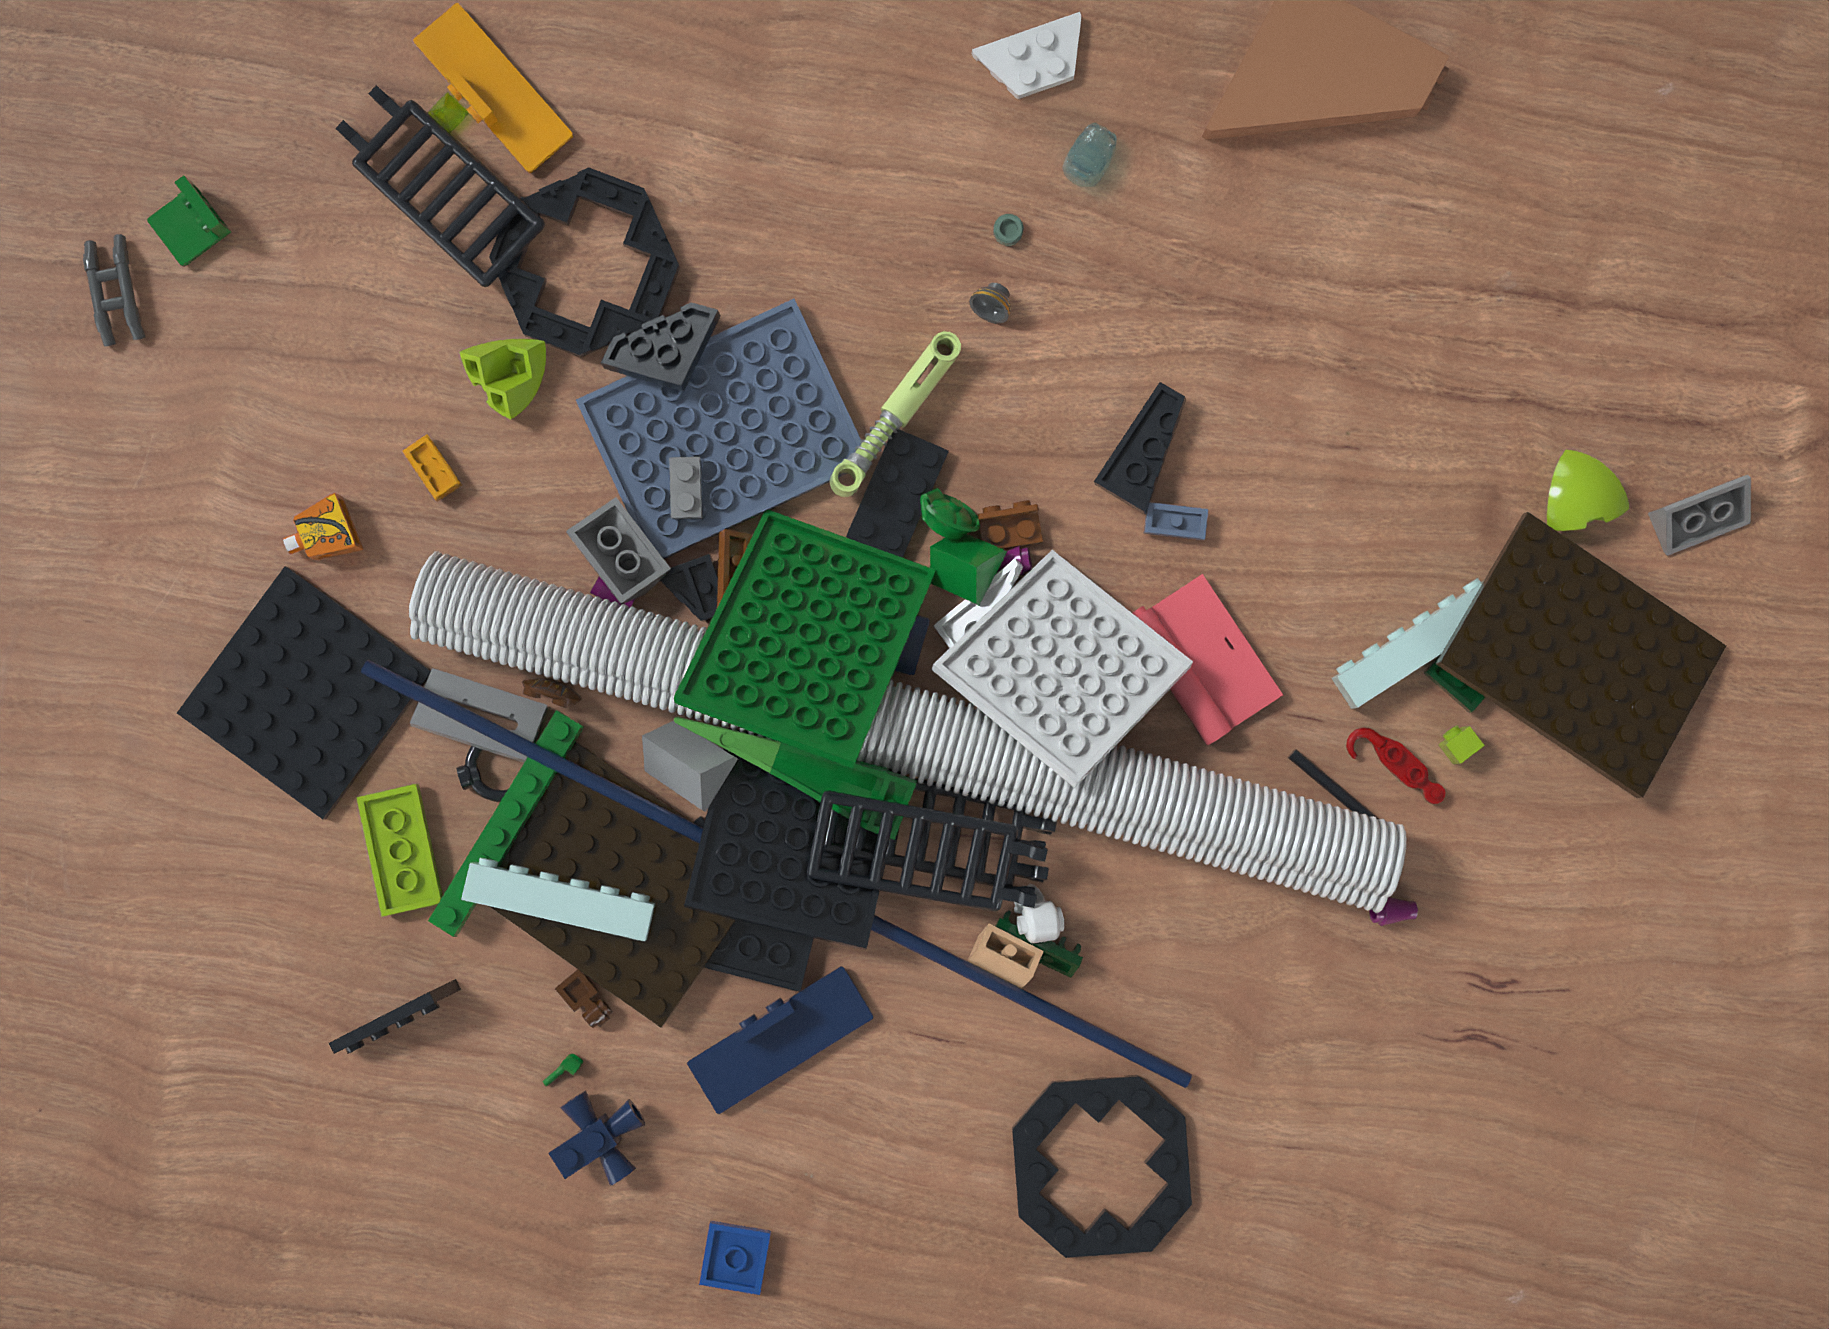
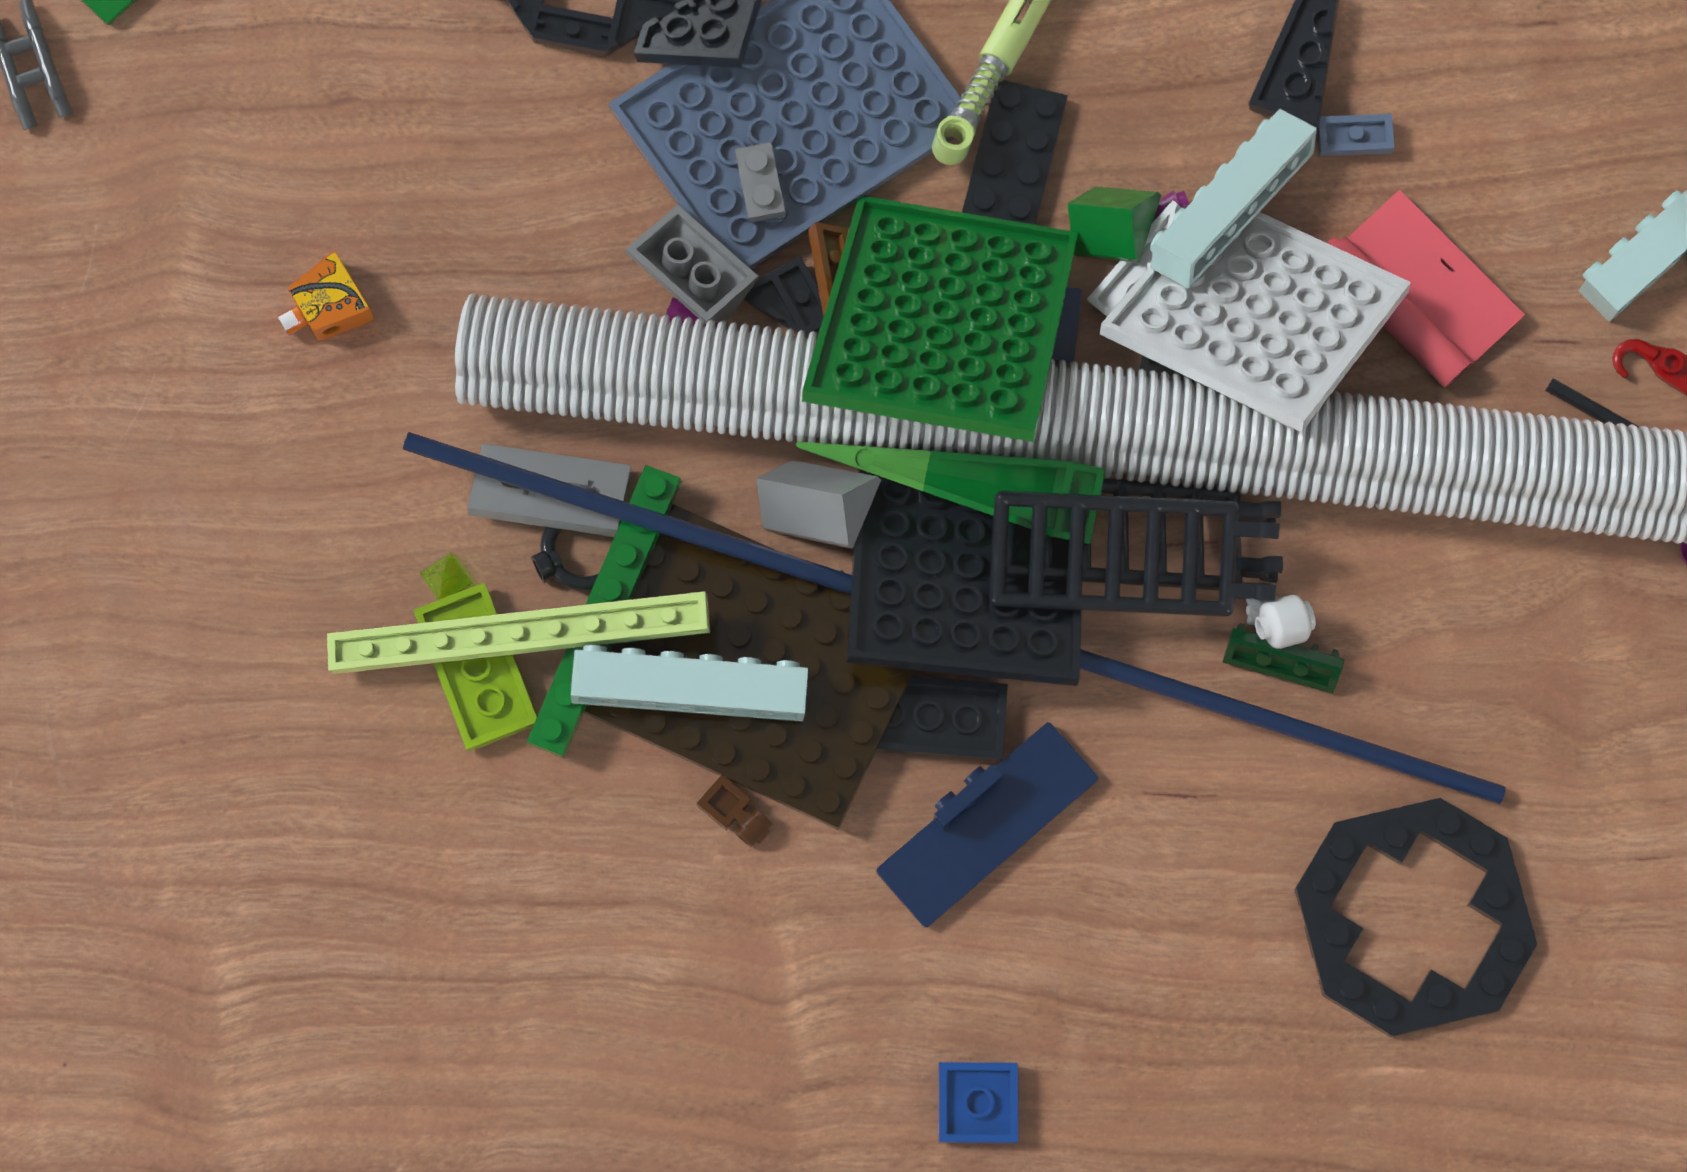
camera: 10 degrees left, 10 degrees down
black plate [177,566,431,820] -> none
black wing [329,979,461,1054] -> none
light orange plate [402,434,462,502] -> none
lime brick [459,339,546,419] -> none
reddish brown dish [522,678,582,708] -> none
green hand [543,1053,584,1087] -> none
dark blue brick [548,1090,645,1186] -> none
green piece [920,488,981,540] -> none
light nougat brick [968,924,1043,989] -> none
dark orange bracket [978,500,1043,549] -> none
none -> yellowish green plate [327,591,710,674]
none -> clear neon green slope [420,552,472,600]
none -> light aqua brick [1150,109,1317,289]

